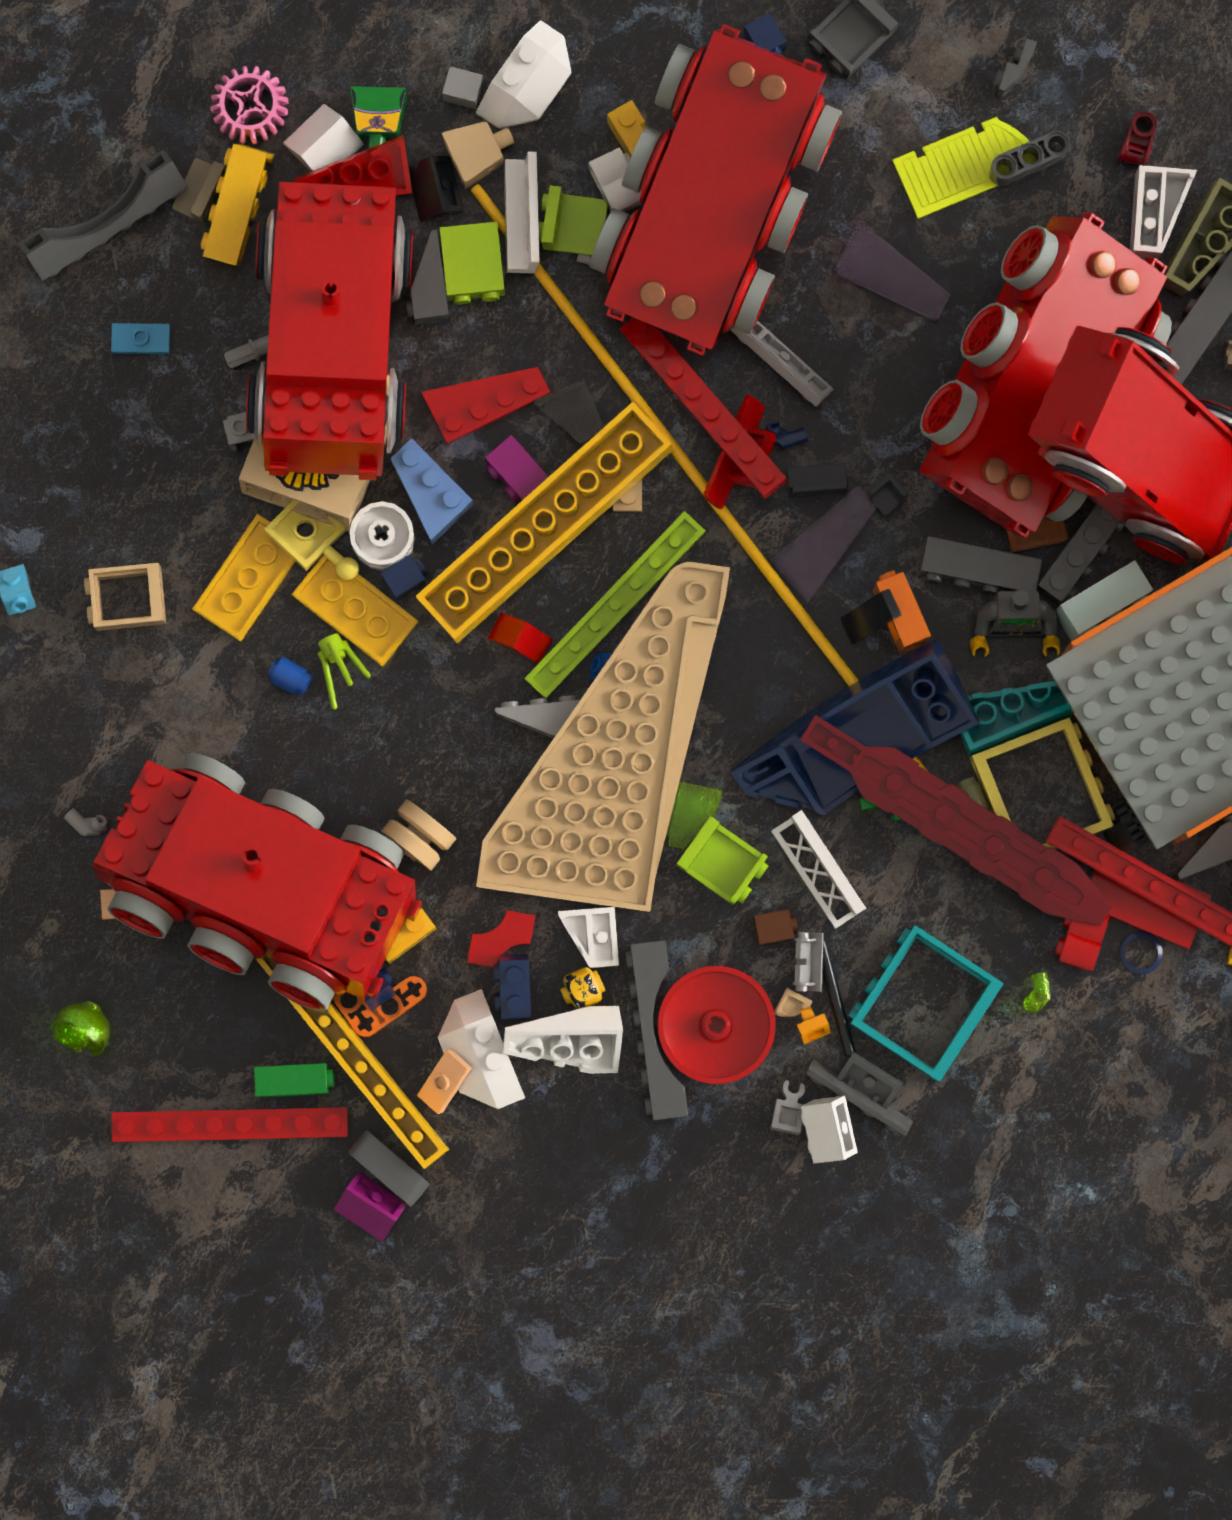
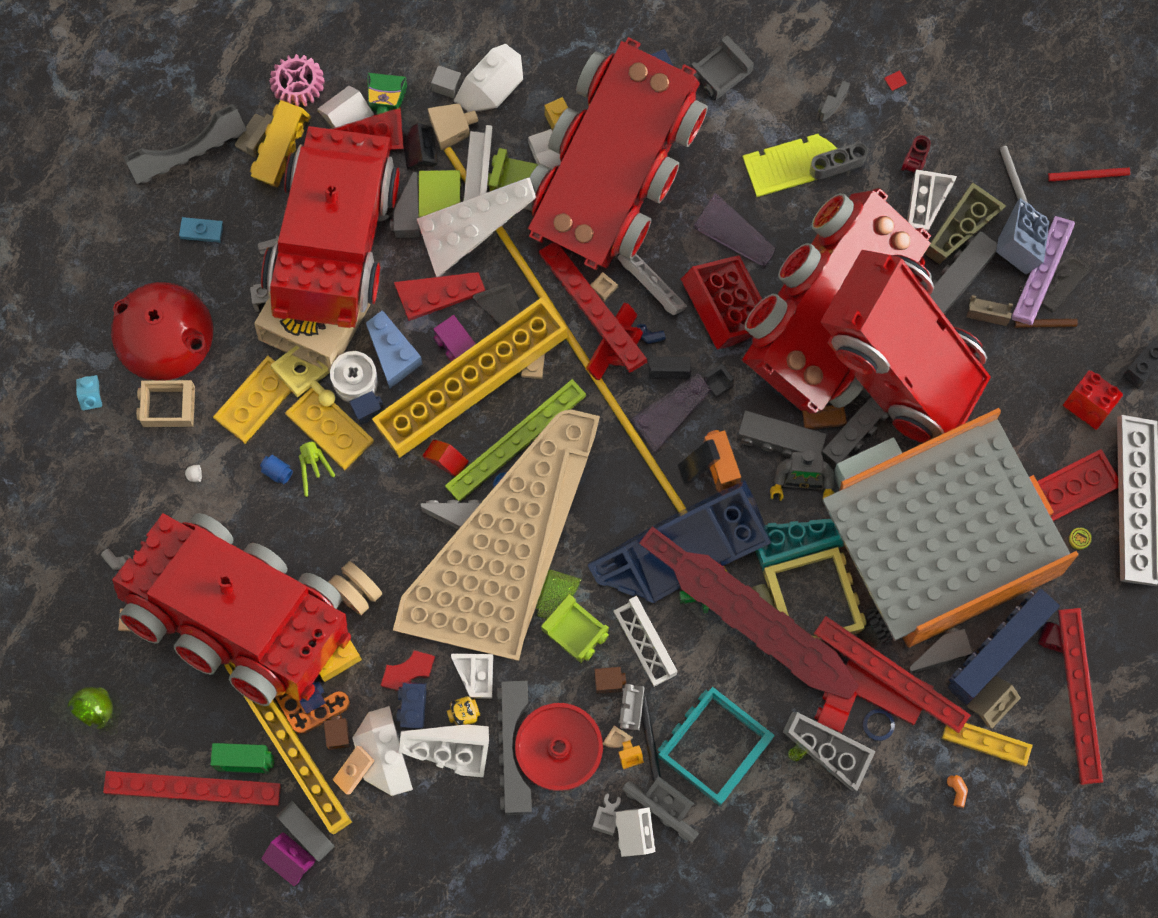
camera: 10 degrees right, 10 degrees down
none -> red piece [111,282,213,381]
none -> white hinge [185,465,202,482]
none -> reddish brown brick [324,716,350,750]
none -> white wing [417,178,536,277]
none -> tan tile [591,272,618,302]
none -> red slope [681,255,762,350]
none -> light grey wedge [783,712,875,791]
none -> red sticker [884,70,907,91]

